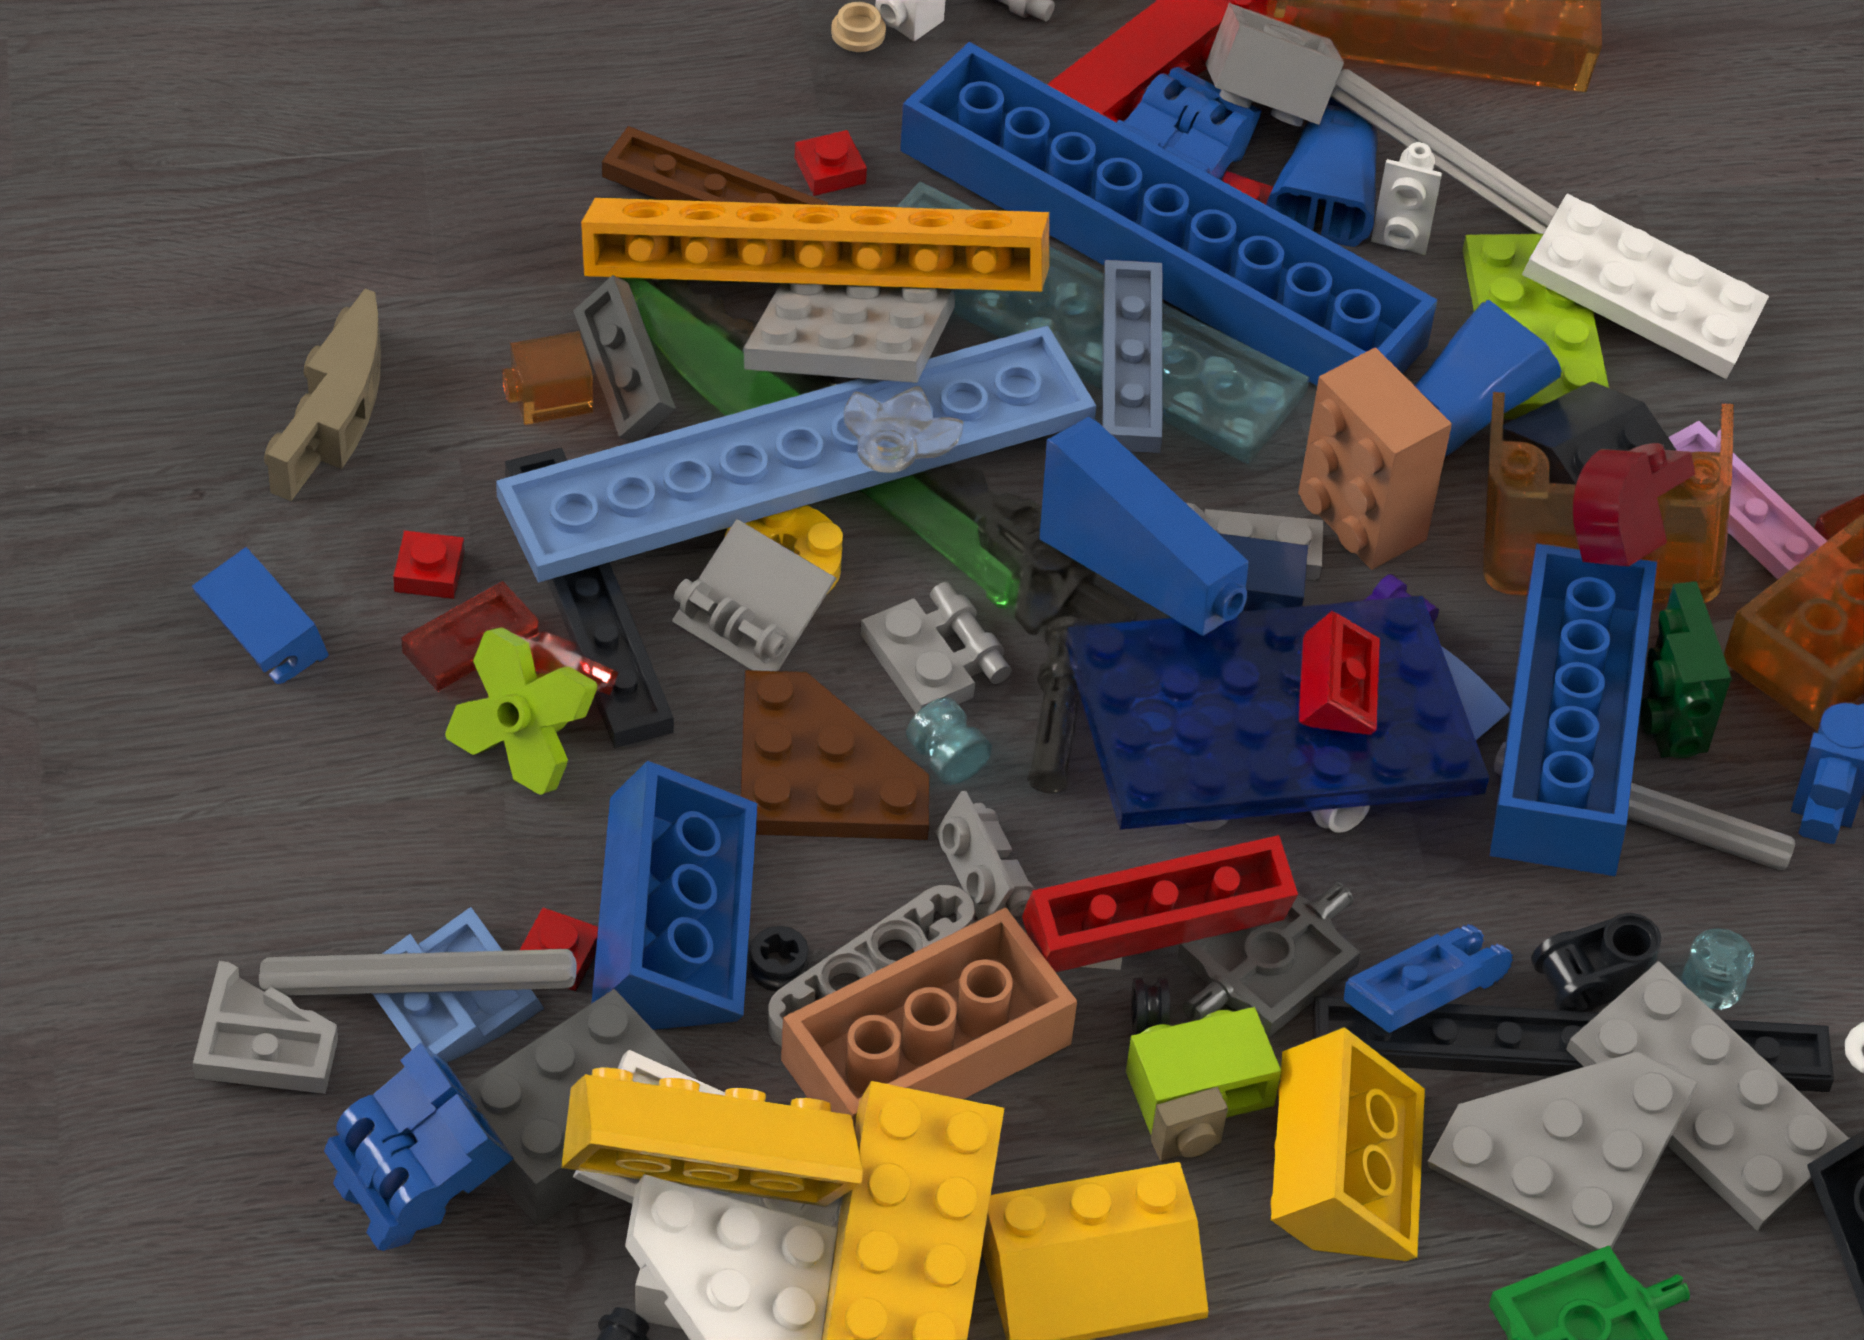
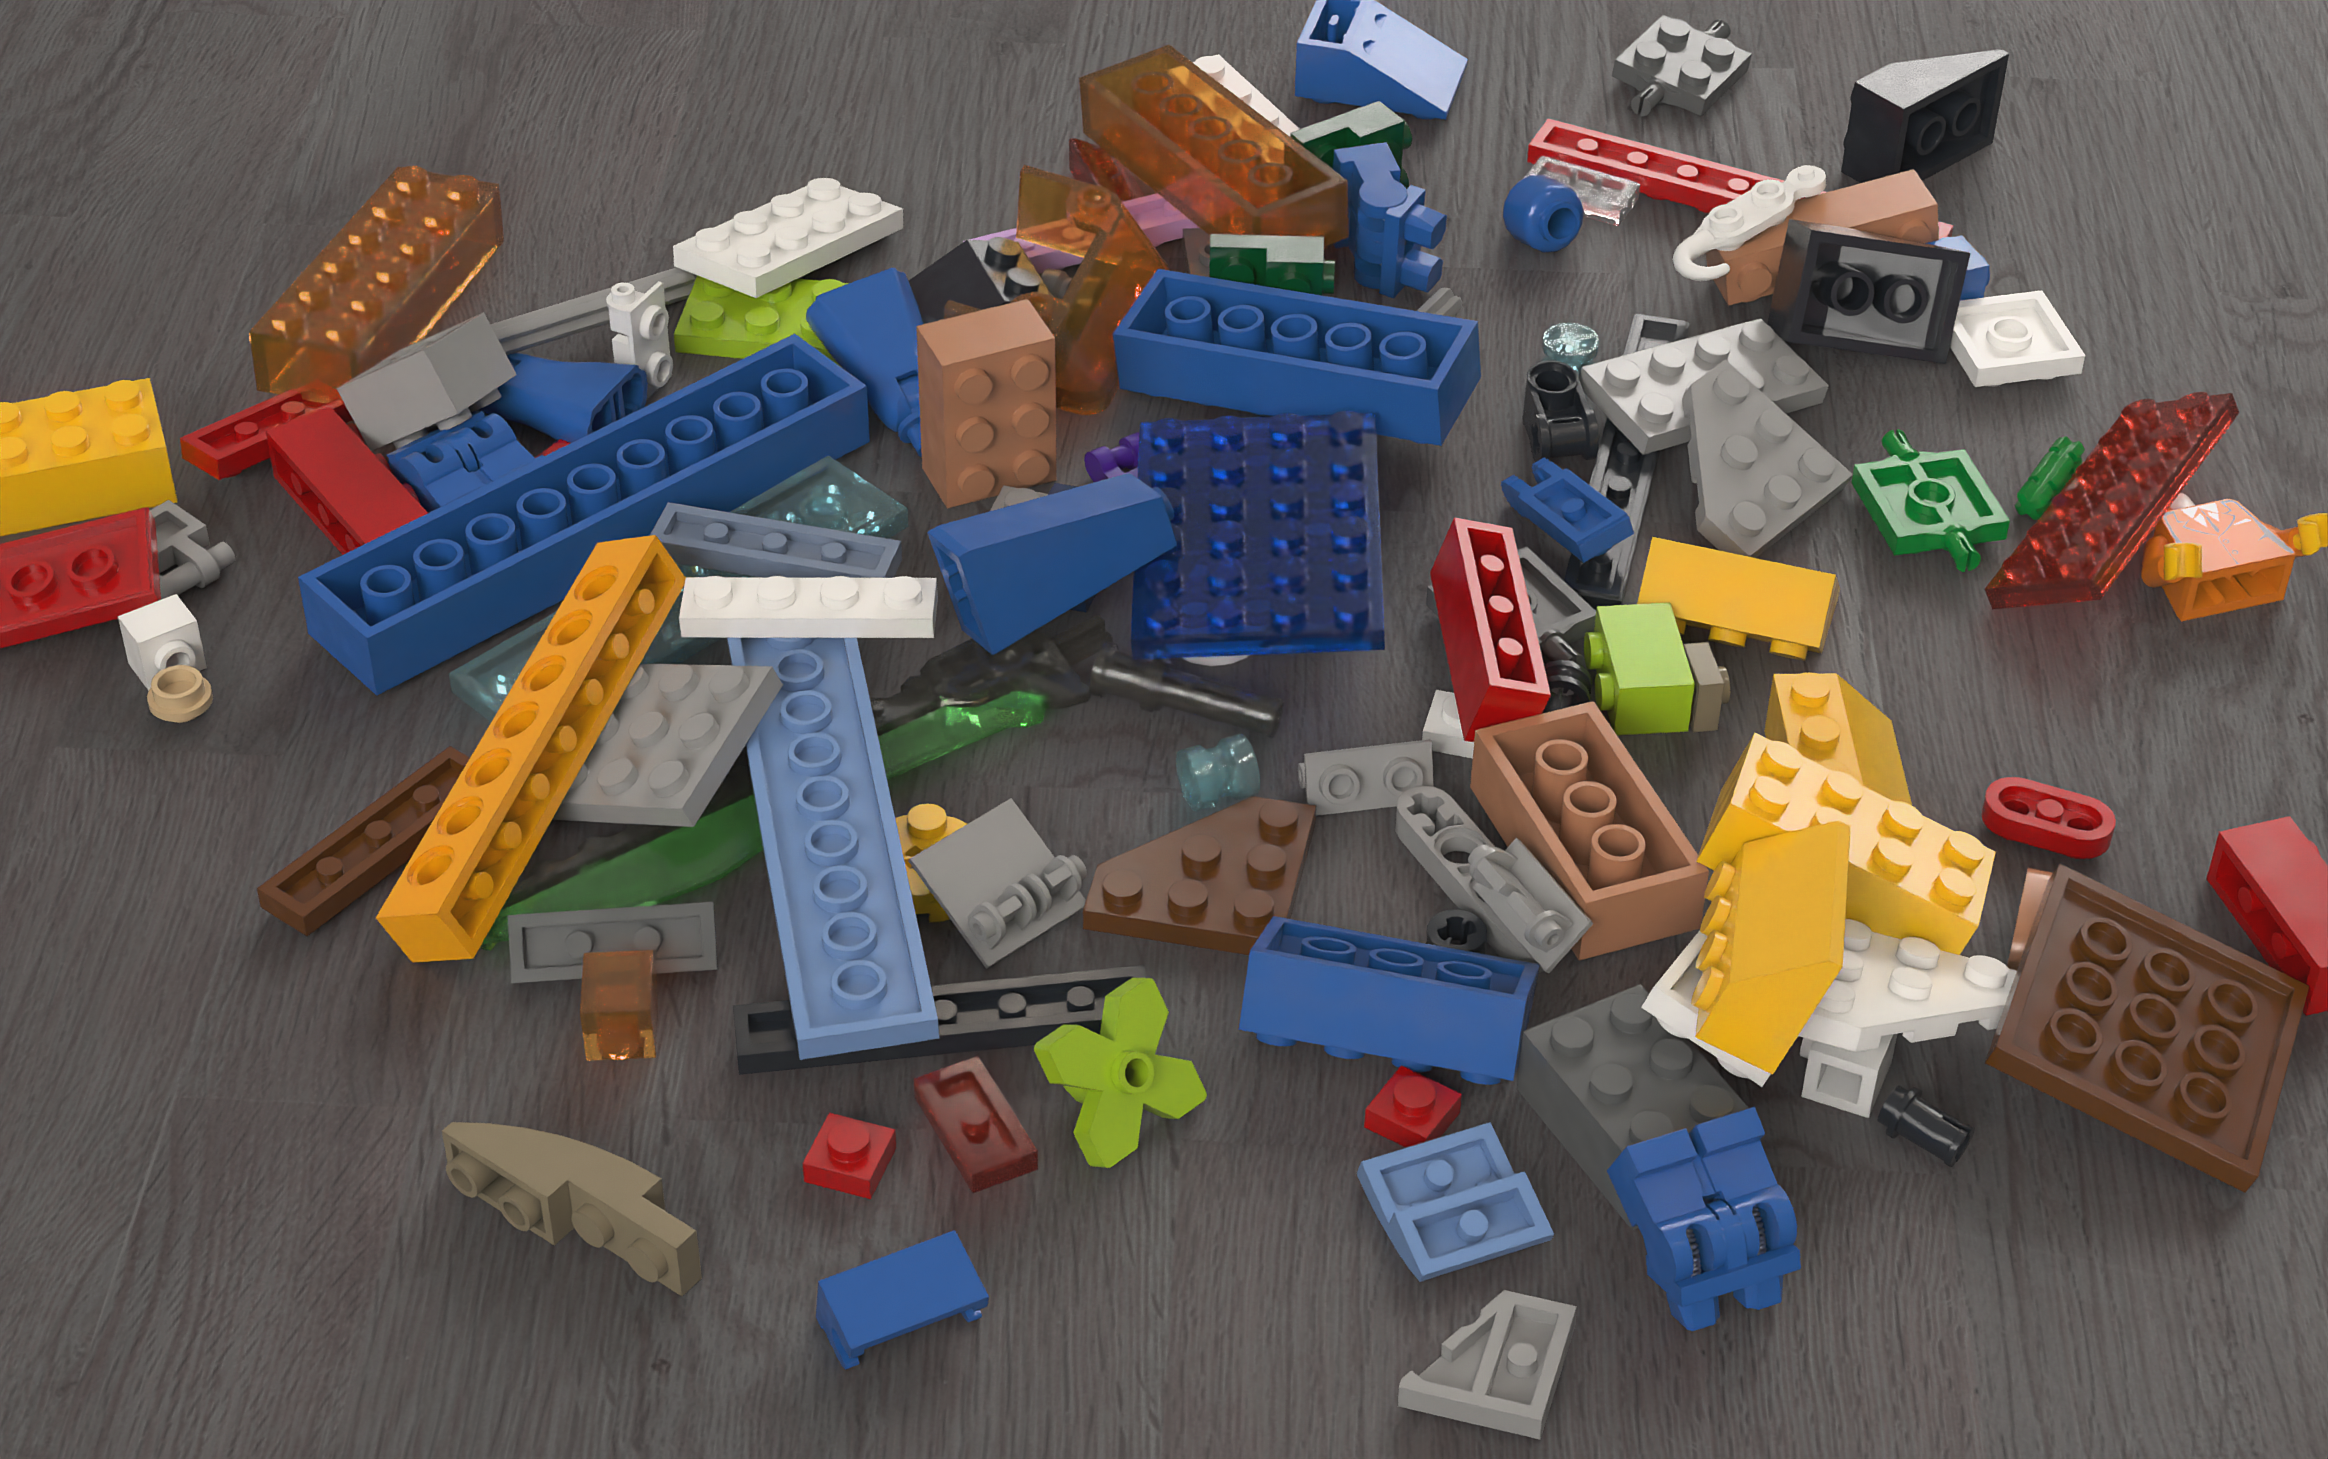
camera: 75 degrees left, 10 degrees down
light grey axle [259,949,577,996] -> none
clear red plate [490,627,619,695] -> none
red plate [794,130,867,196] -> none
clear plate [844,386,963,473] -> none
light grey plate [860,582,1012,720] -> none
red slope [1299,611,1380,735] -> none
dark red brick [1573,443,1696,567] -> none
none -> white plate [679,576,938,638]
none -> light grey hinge [1468,838,1594,973]

